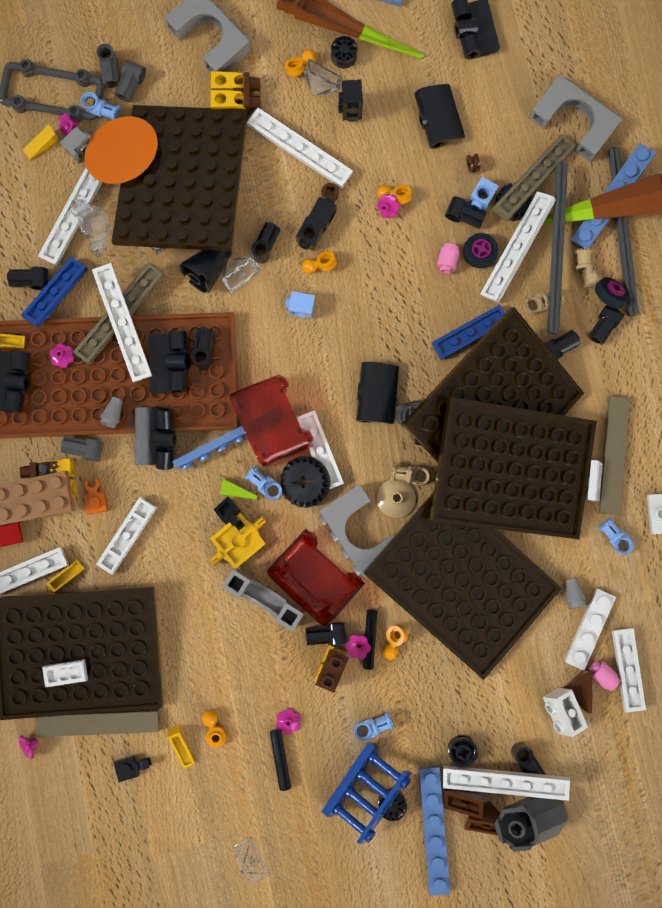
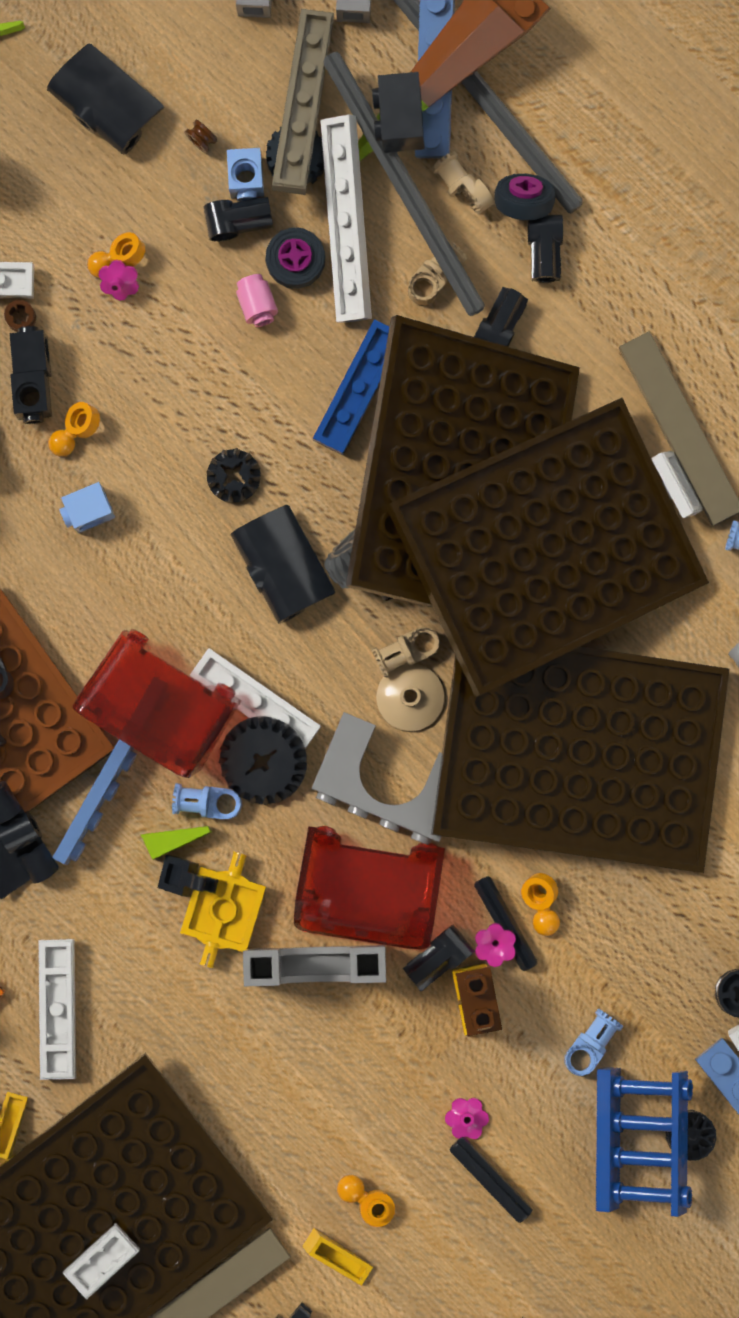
camera: 25 degrees left, 0 degrees up
none -> black gear [206,448,261,503]
none -> black brick [372,72,425,153]

